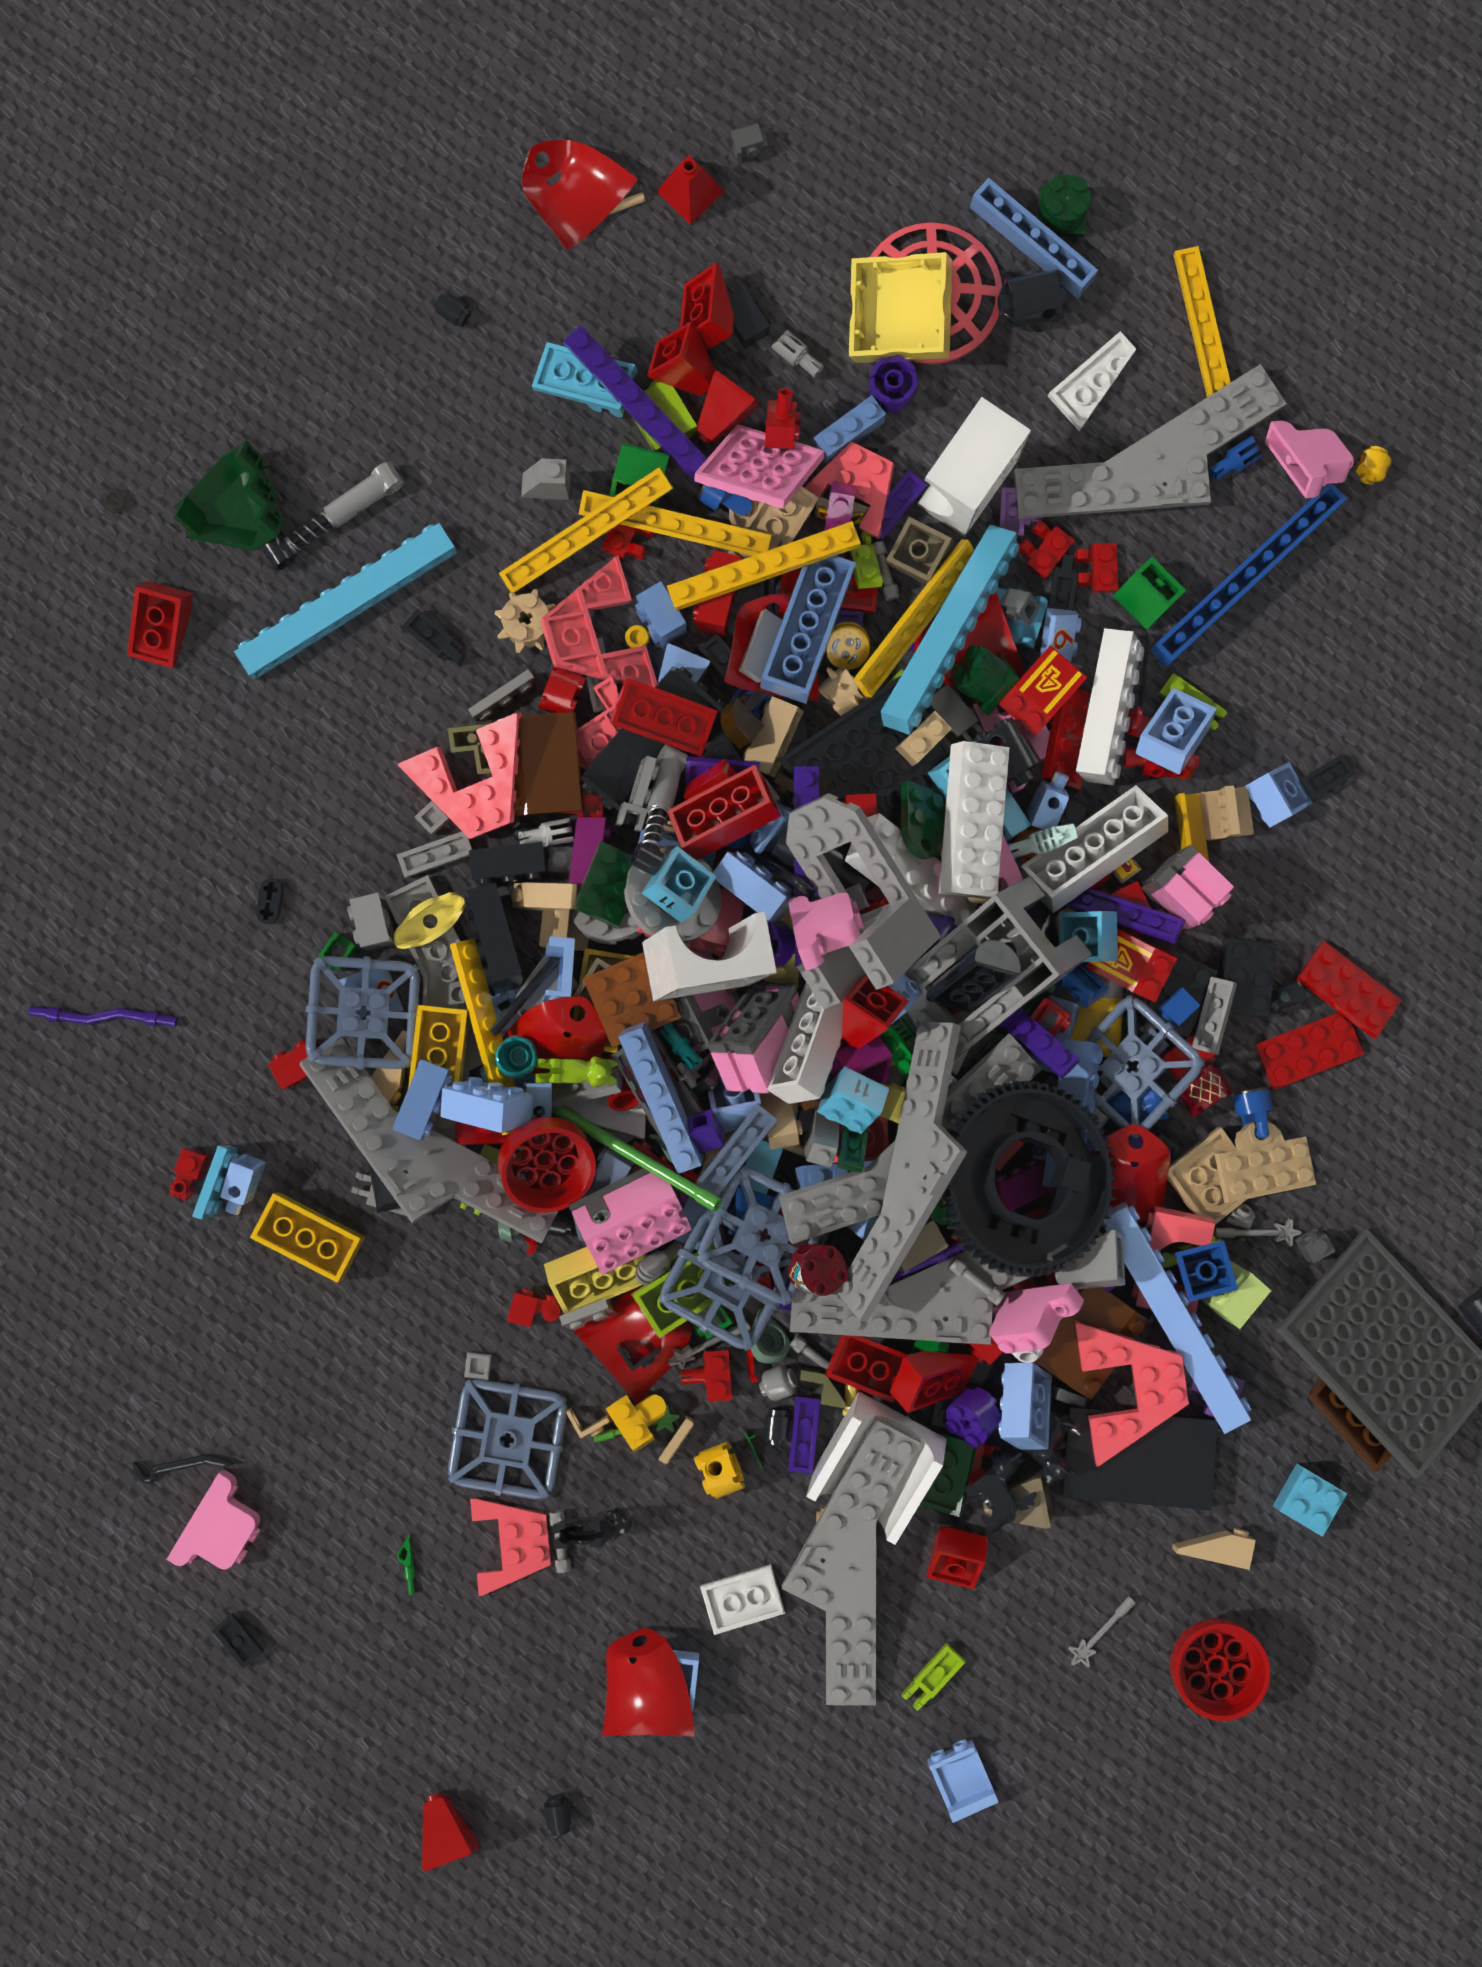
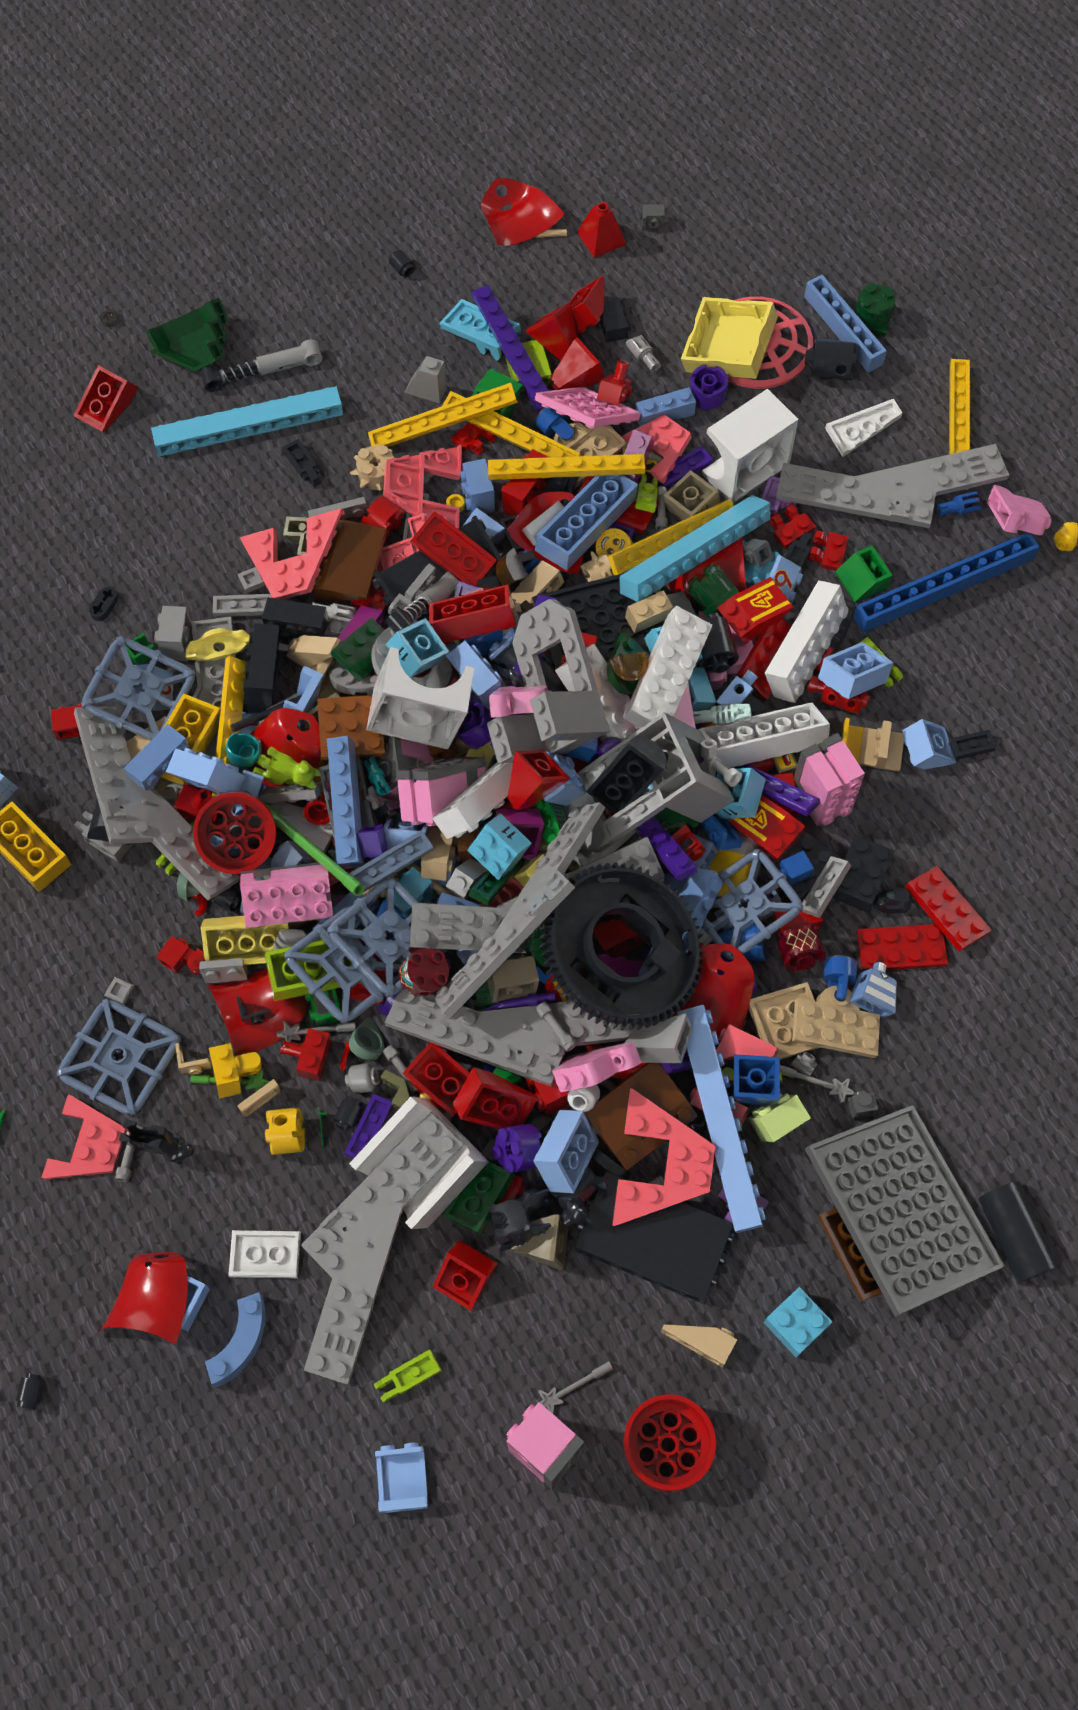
camera: 20 degrees right, 20 degrees down
none -> medium blue brick [205,1292,266,1388]
none -> bright pink piece [506,1402,584,1490]
none -> clear orange helmet [610,652,649,681]
none -> white bar [700,738,742,787]
none -> medium blue torso [849,962,897,1018]

